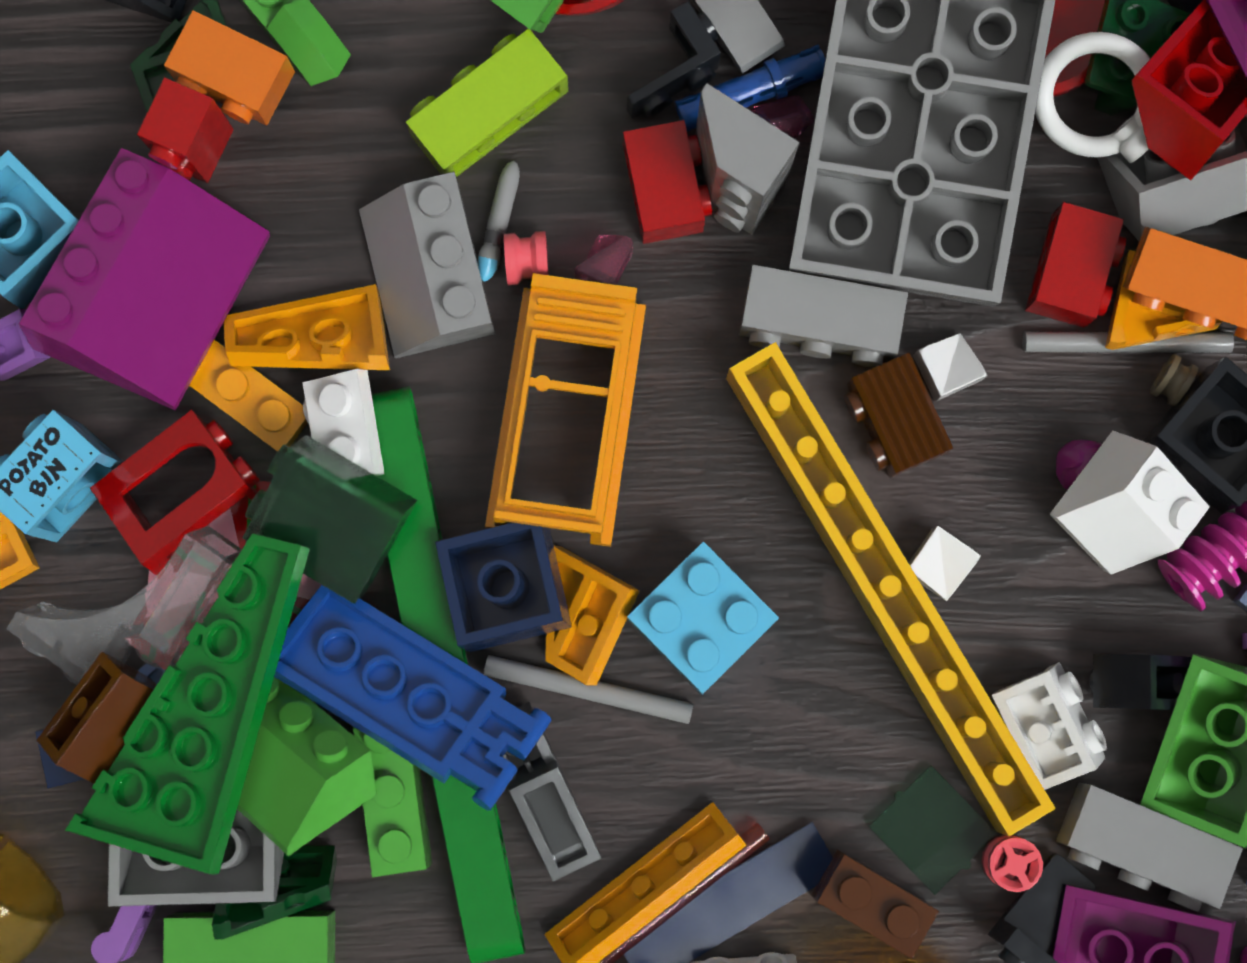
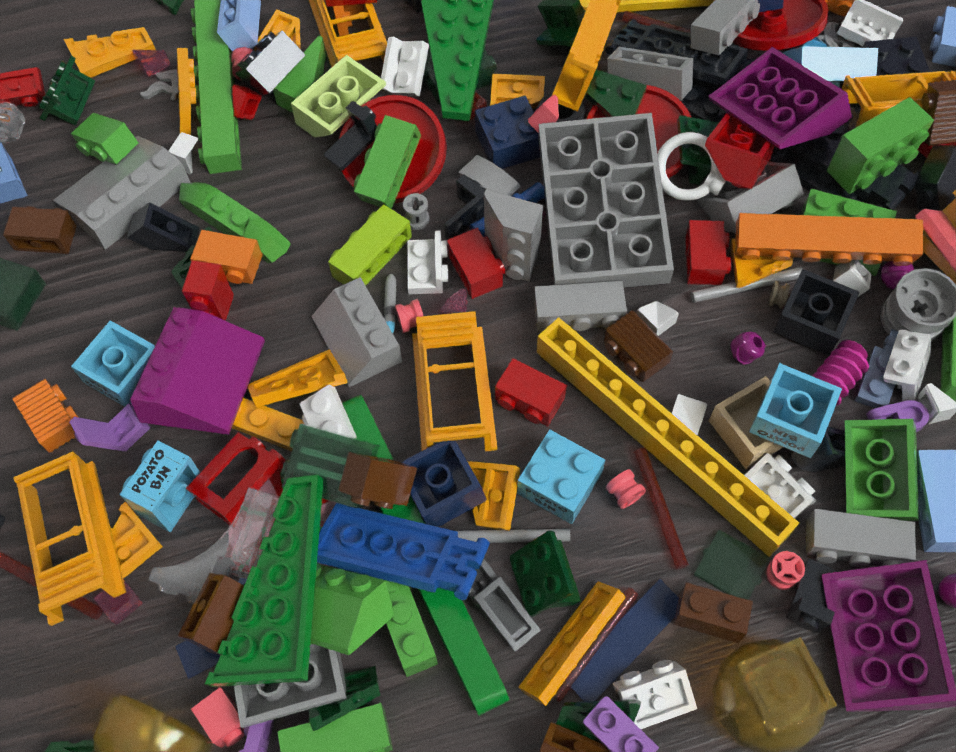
camera: 10 degrees left, 20 degrees down
white slope [1050,430,1210,574] -> none
none -> coral brick [191,687,244,748]
none -> reddish brown brick [338,452,417,509]
none -> light grey bush [403,193,430,230]
none -> white bracket [408,230,448,295]
none -> red brick [495,358,567,427]
none -> dark green bracket [510,531,581,617]
none -> coral wheel [605,469,646,509]
none -> clear red bar [634,448,689,569]
none -> tan piece [709,376,783,470]
none -> medium azure brick [749,363,842,458]

